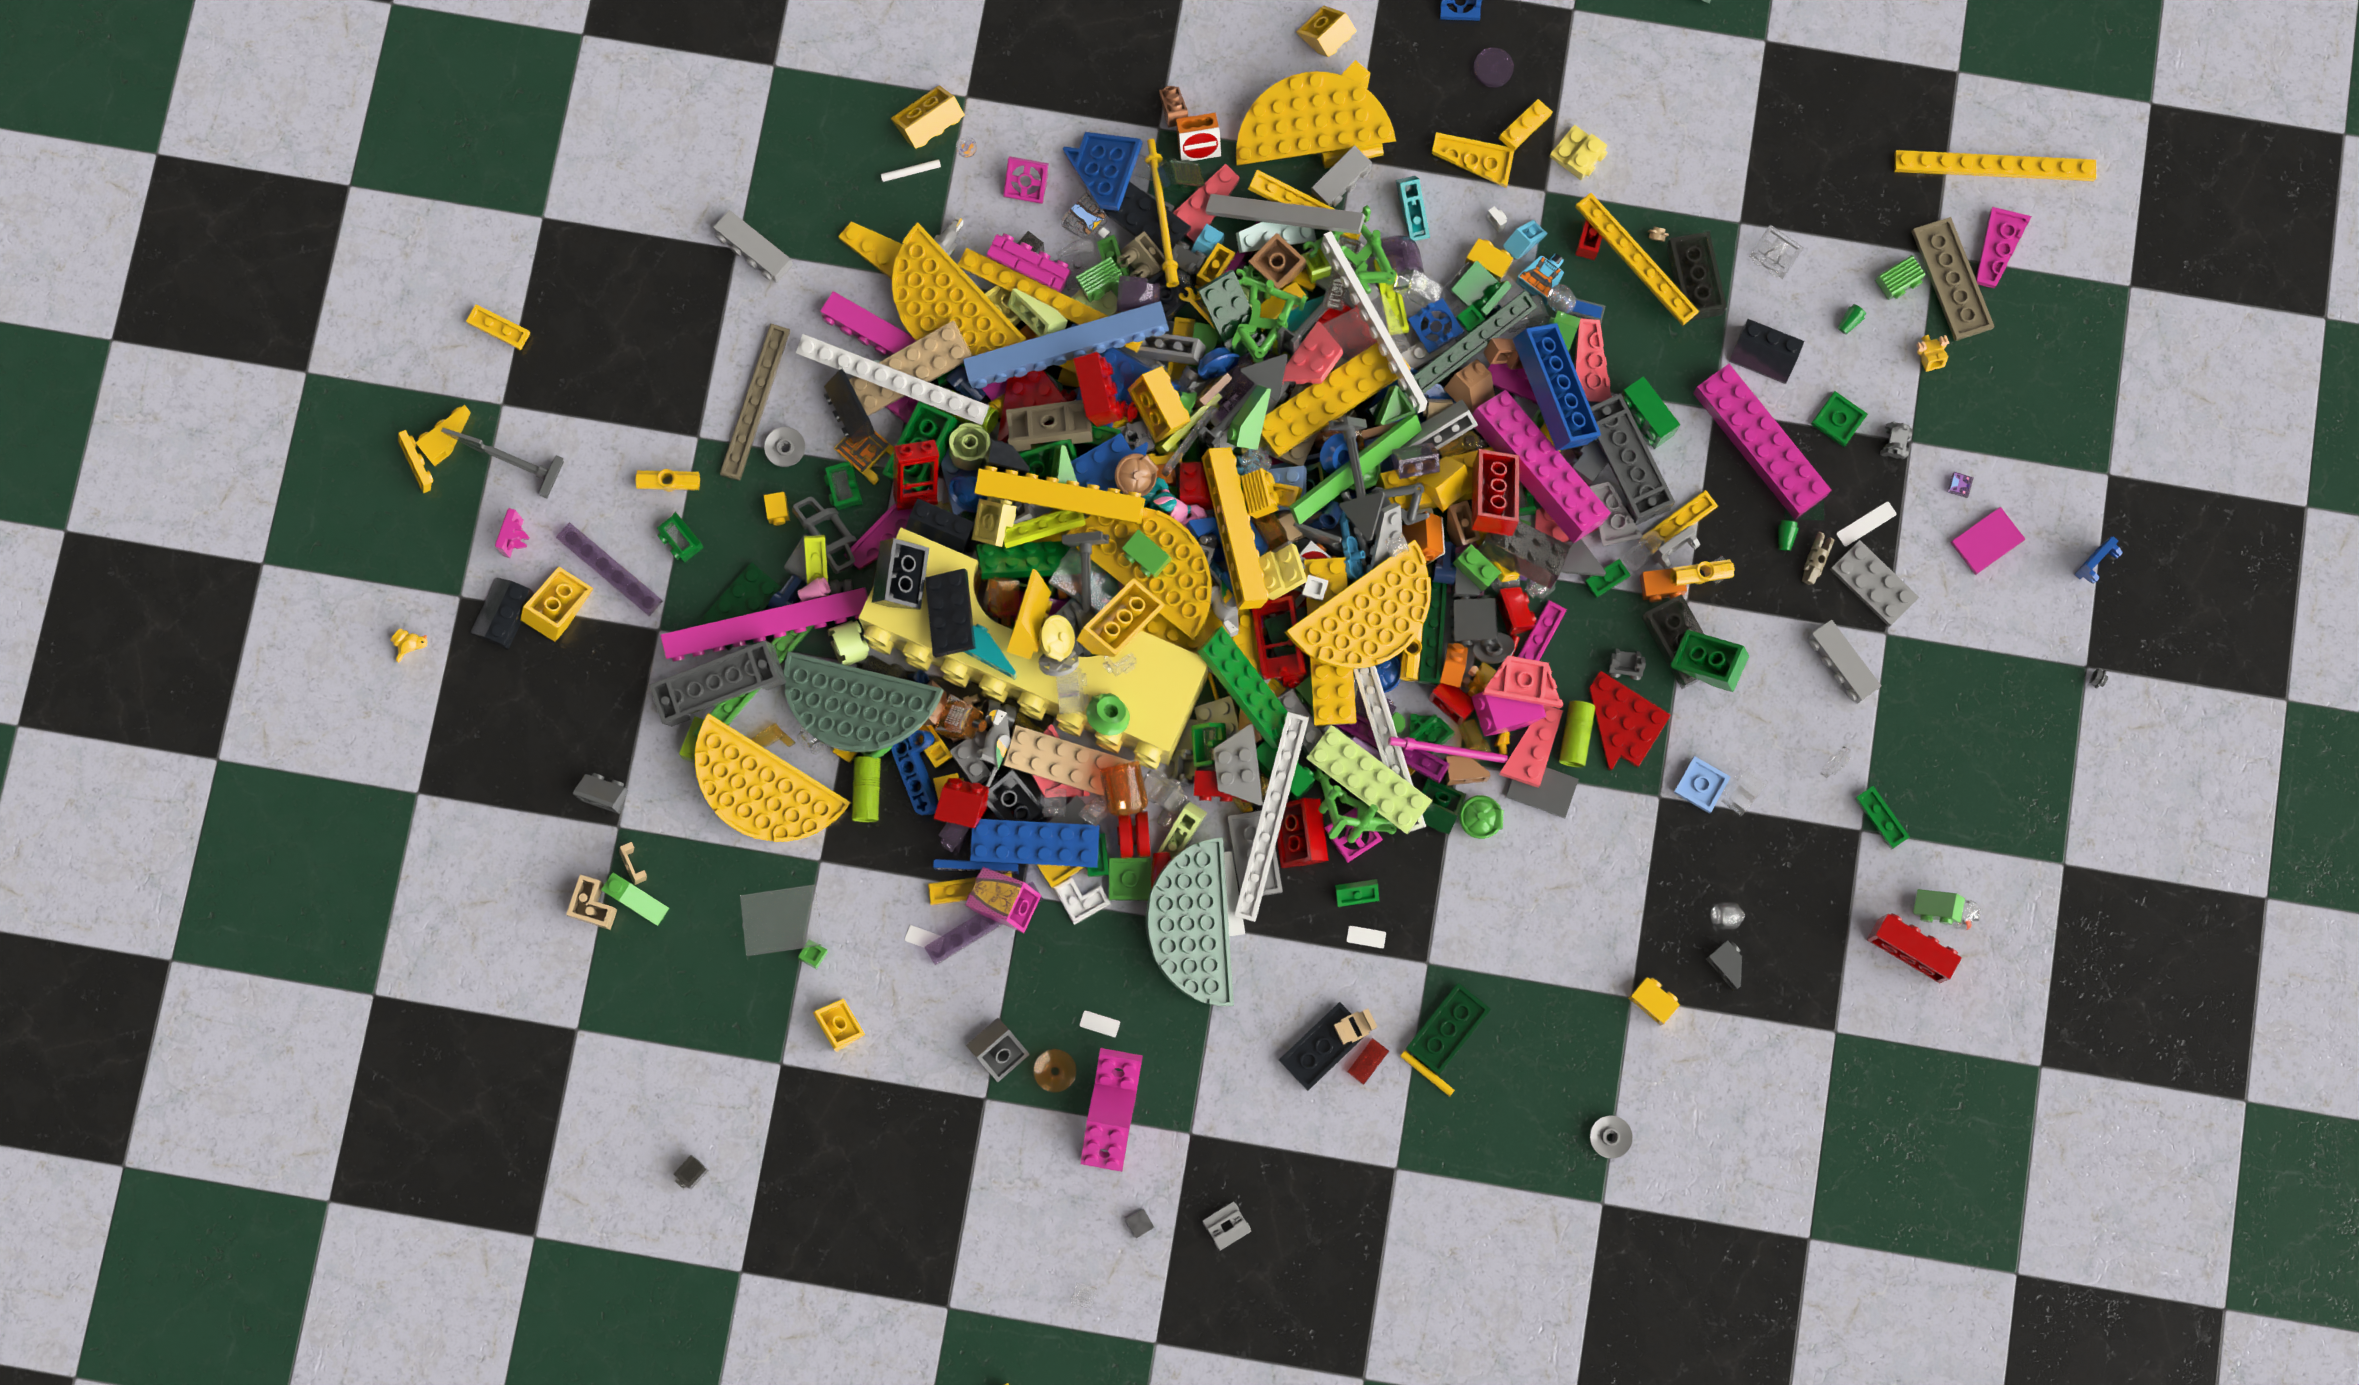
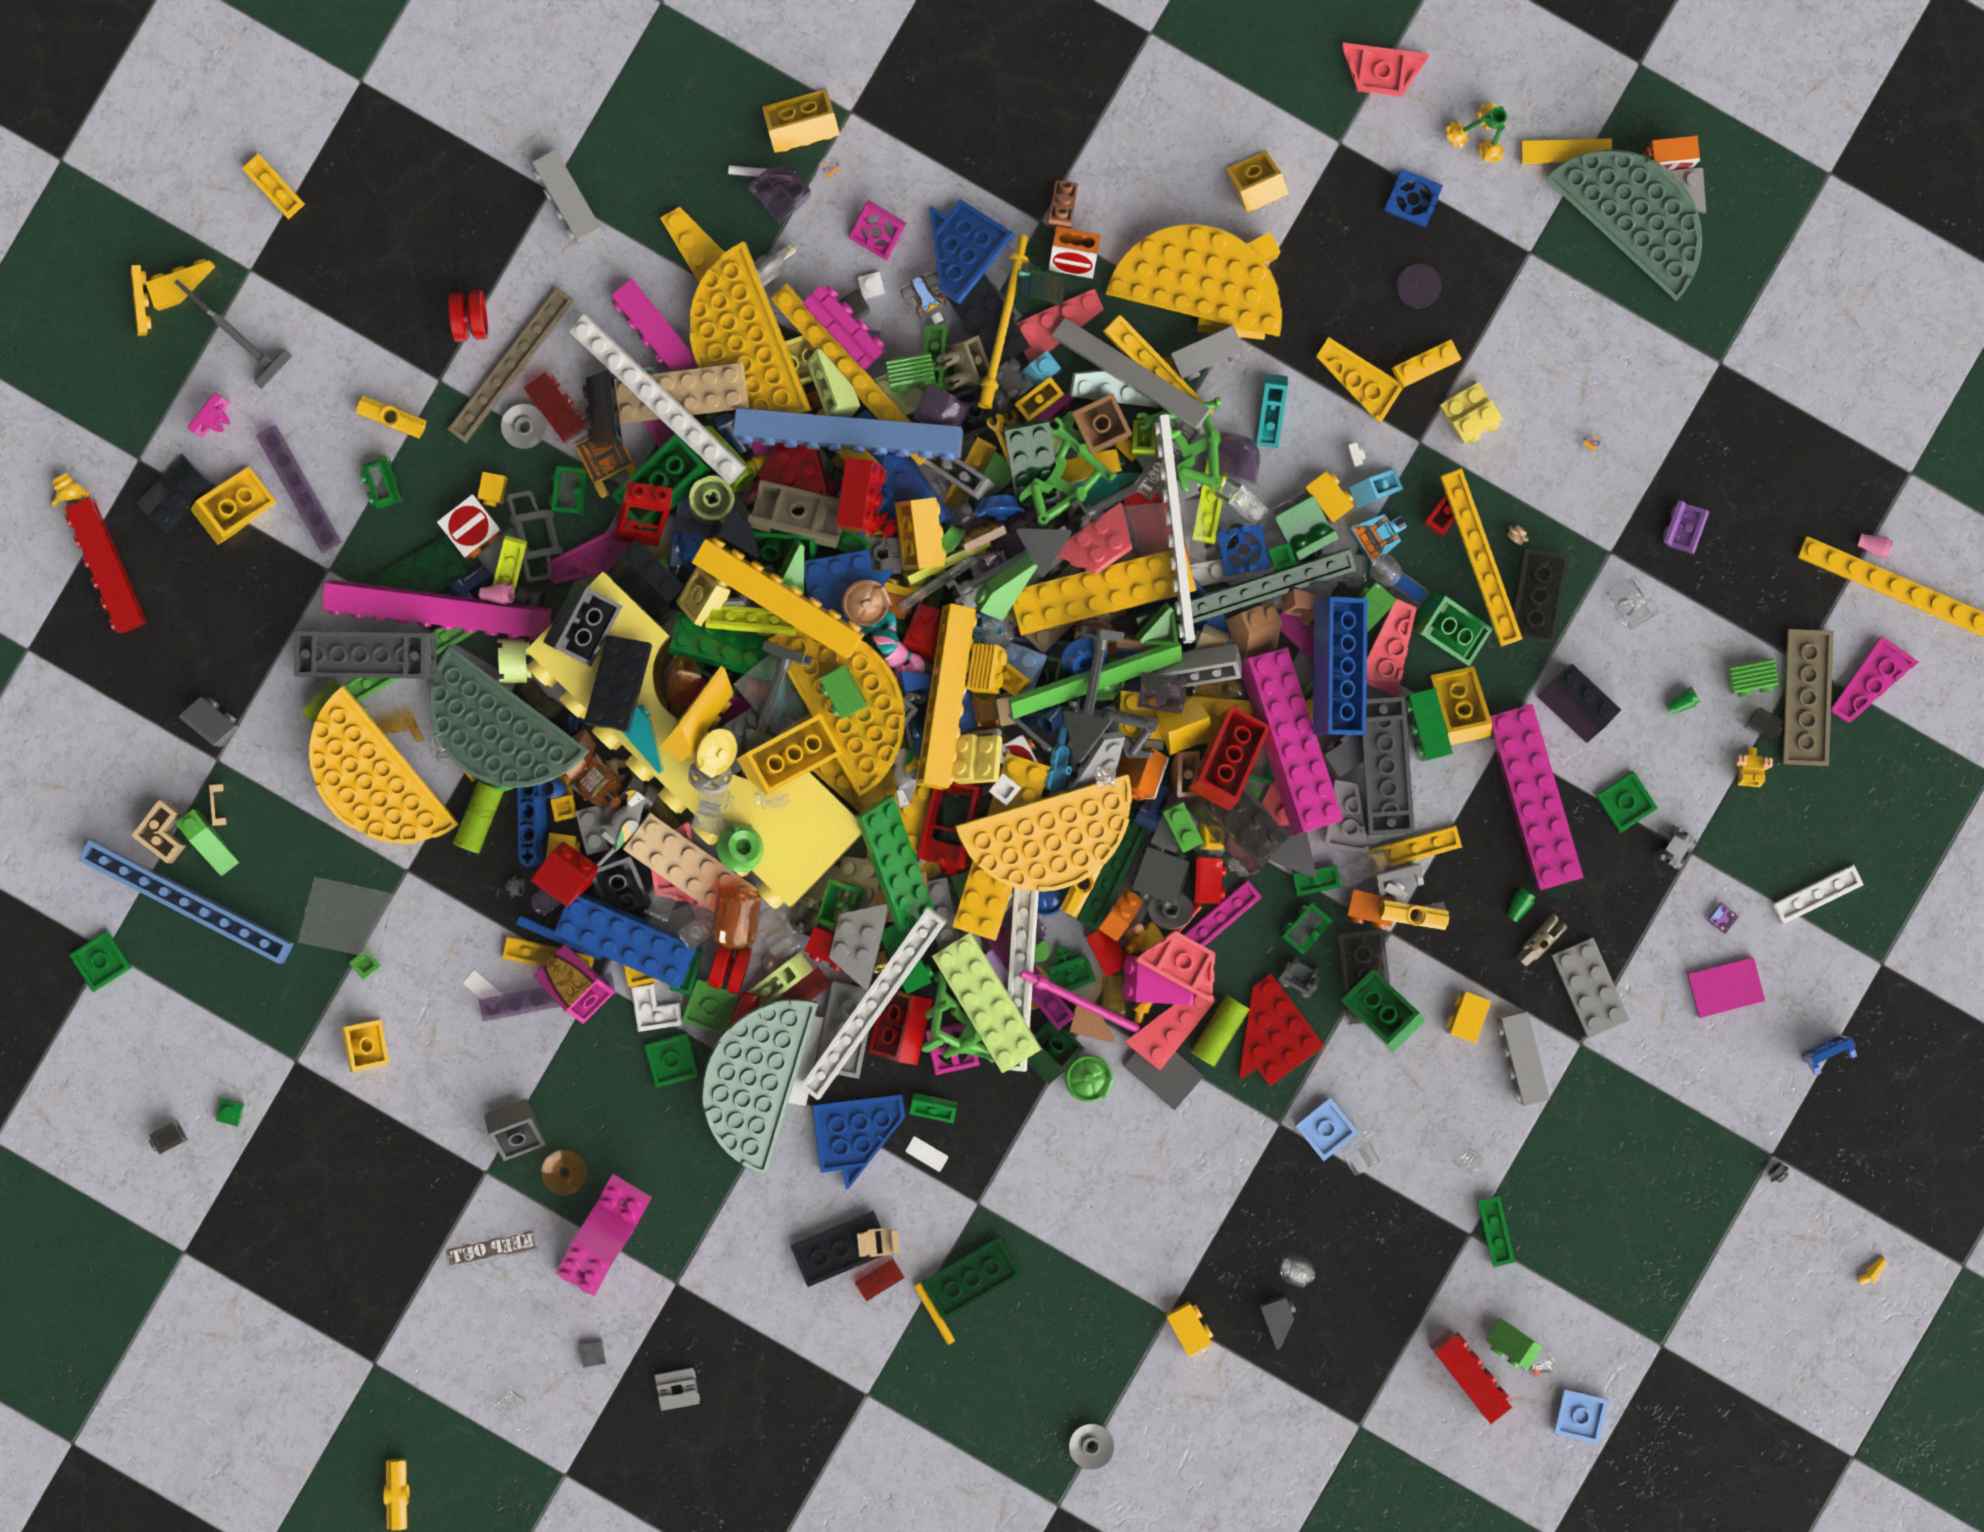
camera: 25 degrees right, 10 degrees up
white sticker [1080,1011,1120,1037] -> none
white sticker [1837,502,1896,546] -> none
none -> red brick [65,498,147,634]
none -> green tile [69,930,132,992]
none -> medium blue brick [78,840,294,964]
none -> green plate [216,1098,245,1126]
none -> piece [437,494,503,559]
none -> clear tile [444,1227,538,1270]
none -> red wheel [449,290,488,342]
none -> dark grey plate [506,875,525,897]
none -> clear red brick [524,372,588,444]
none -> green tile [644,1032,700,1088]
none -> clear purple brick [747,166,812,224]
none -> clear red plate [783,966,832,1001]
none -> blue wing [813,1094,905,1189]
none -> white plate [858,272,885,300]
none -> window [1282,903,1332,955]
none -> white plate [1384,881,1408,902]
none -> green slope [1412,590,1493,666]
none -> yellow slope [1430,666,1492,745]
none -> yellow brick [1446,991,1491,1043]
none -> light blue plate [1553,1388,1609,1444]
none -> clear tile [1580,431,1603,454]
none -> medium lavender bracket [1663,500,1709,554]
none -> clear smoke brick [1745,707,1783,741]
none -> white tile [1772,865,1864,924]
none -> yellow bar [1857,1255,1886,1286]
none -> bright pink cone [1858,534,1893,558]

